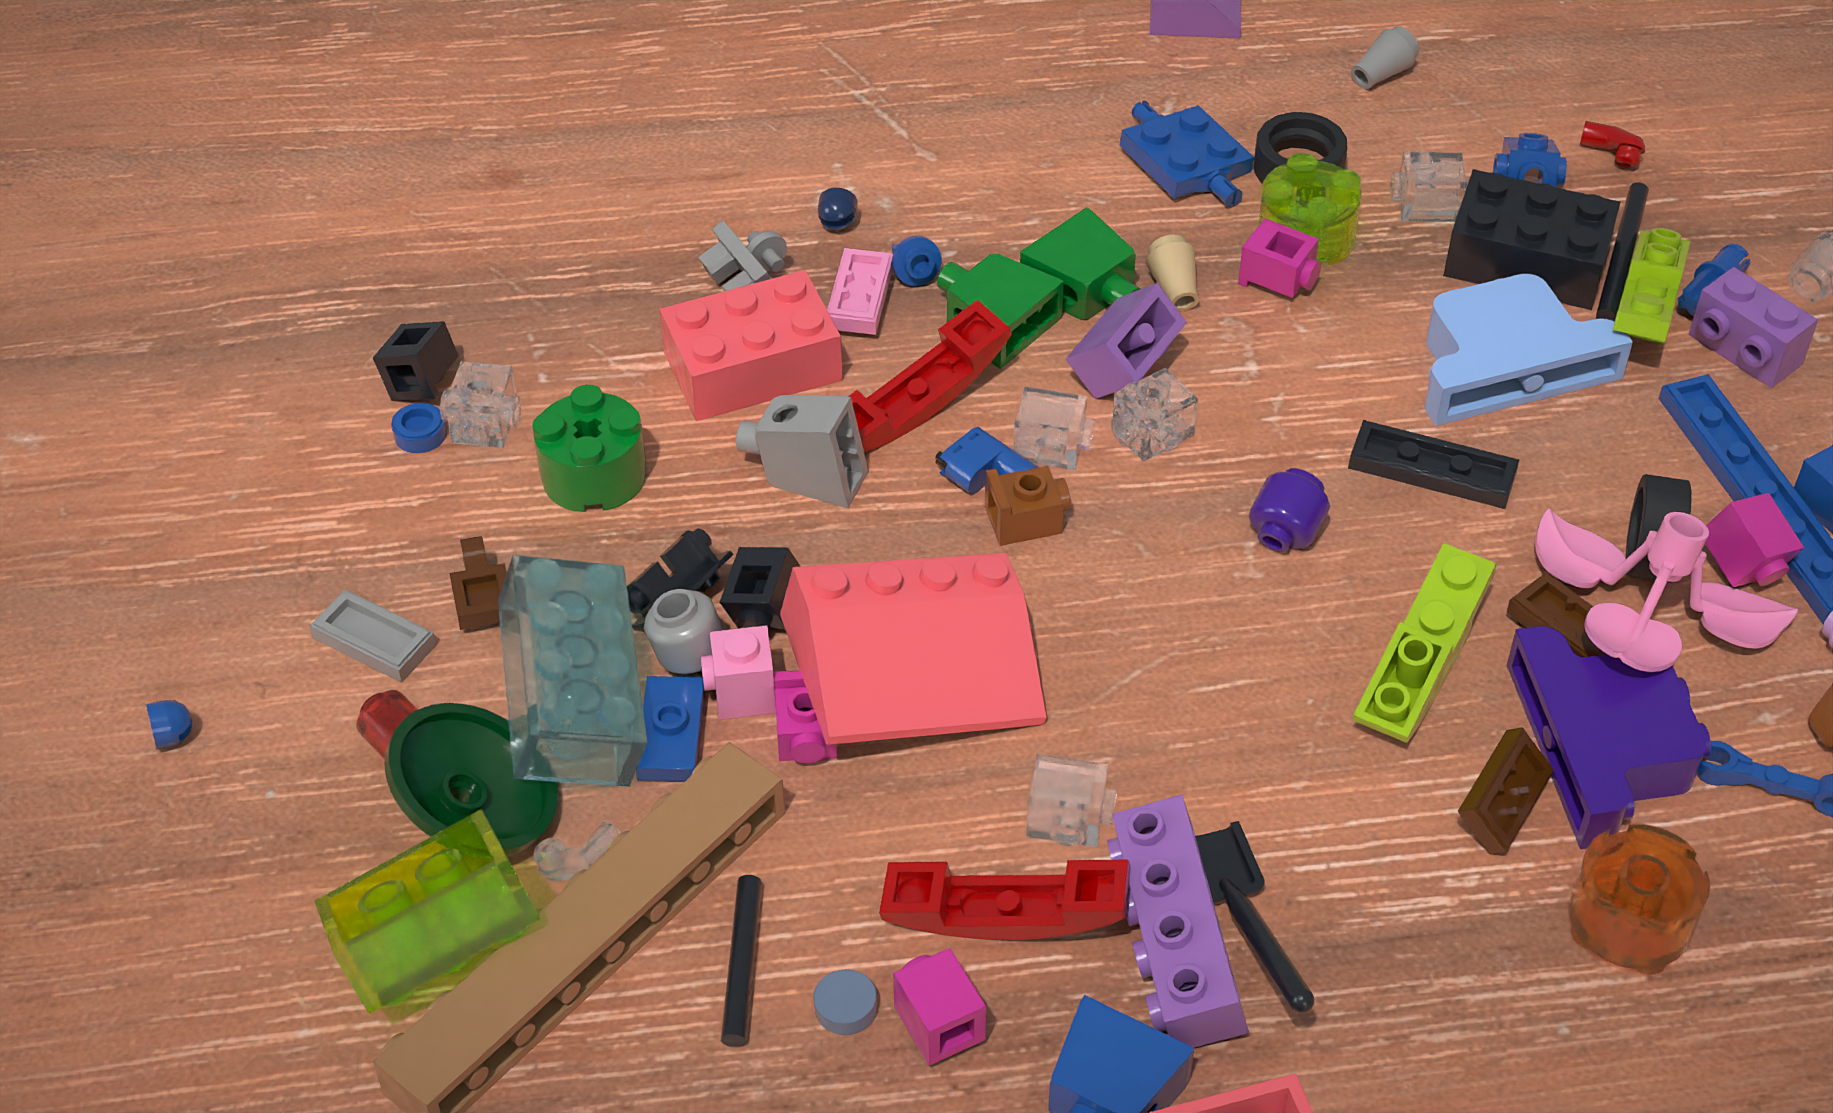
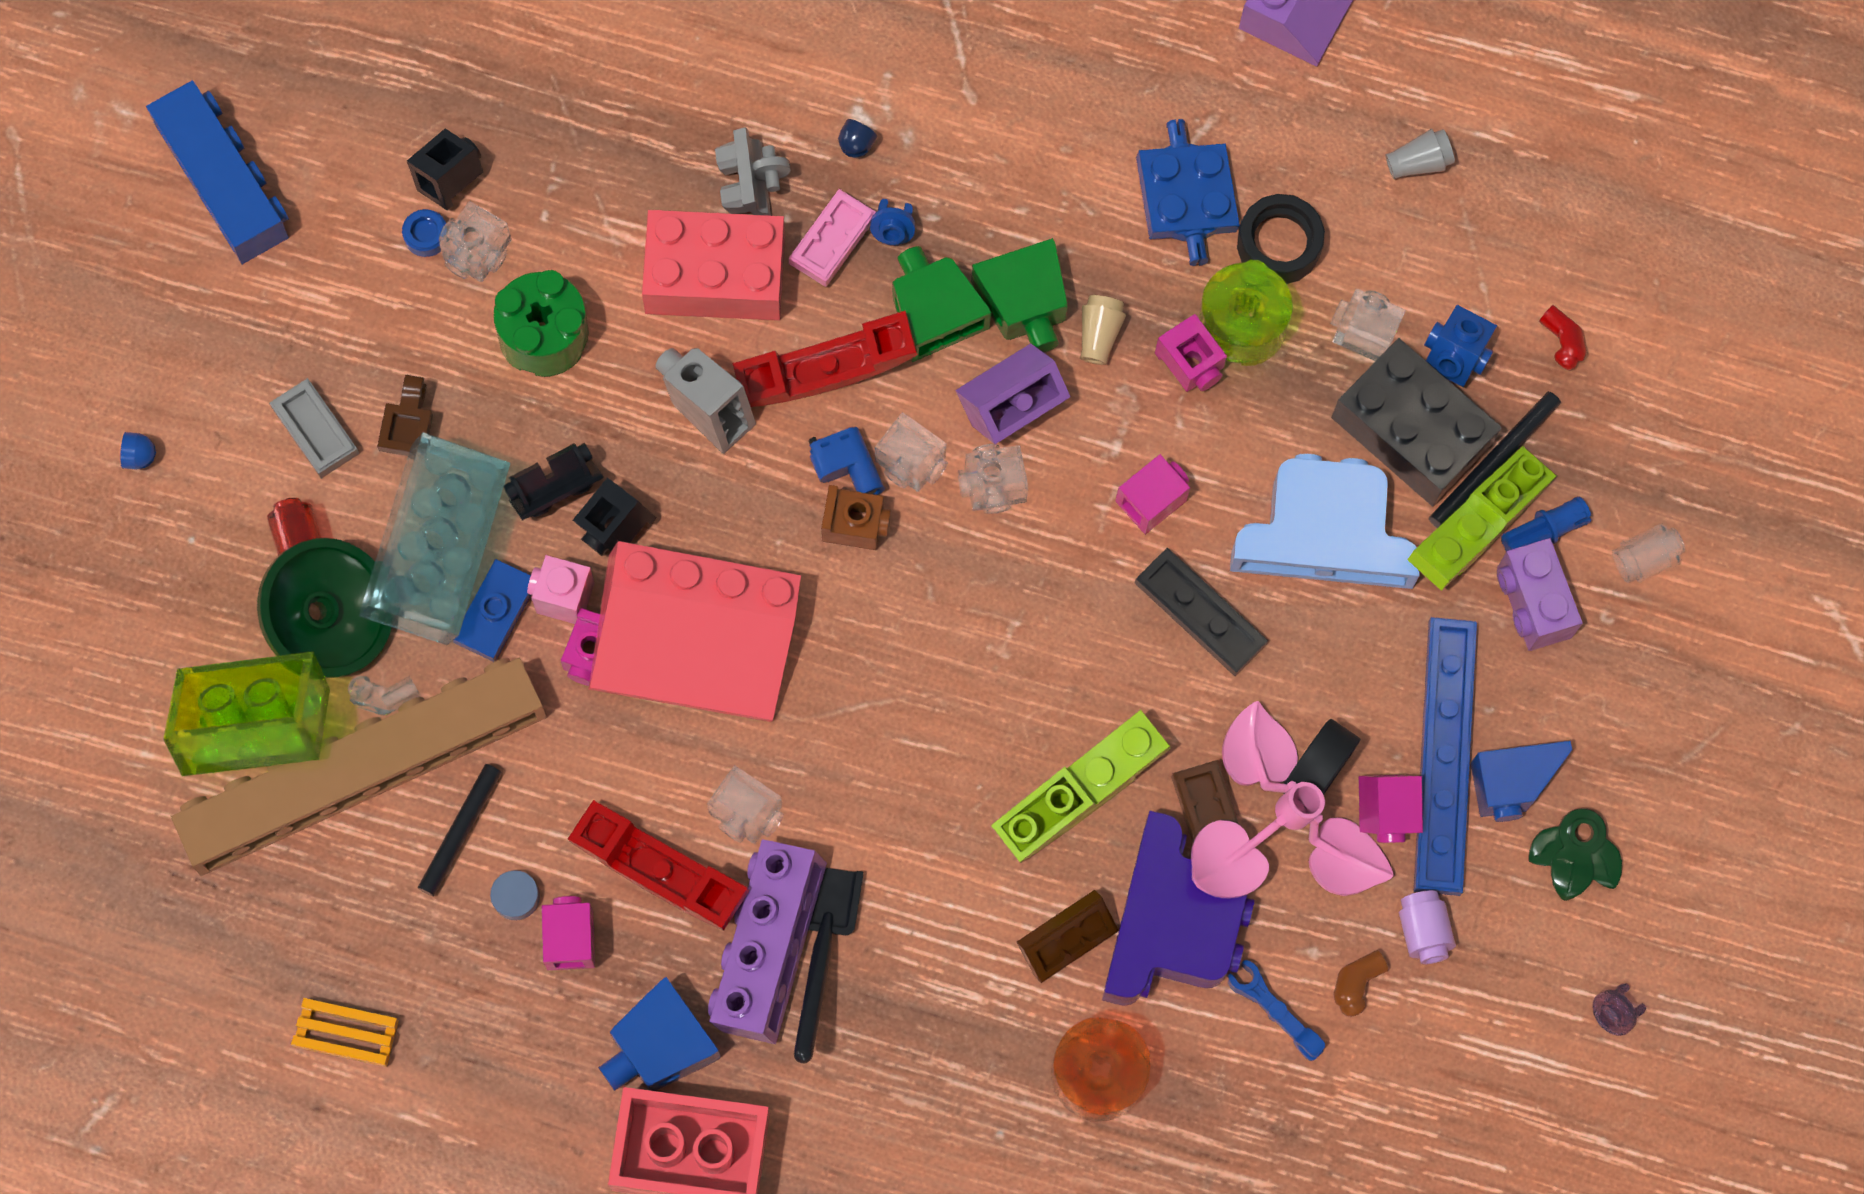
camera: 20 degrees right, 25 degrees up
light grey head [644,589,725,674] -> none
dark purple head [1249,468,1330,552] -> none
none -> blue brick [146,80,289,264]
none -> dark pink brick [1115,454,1190,535]

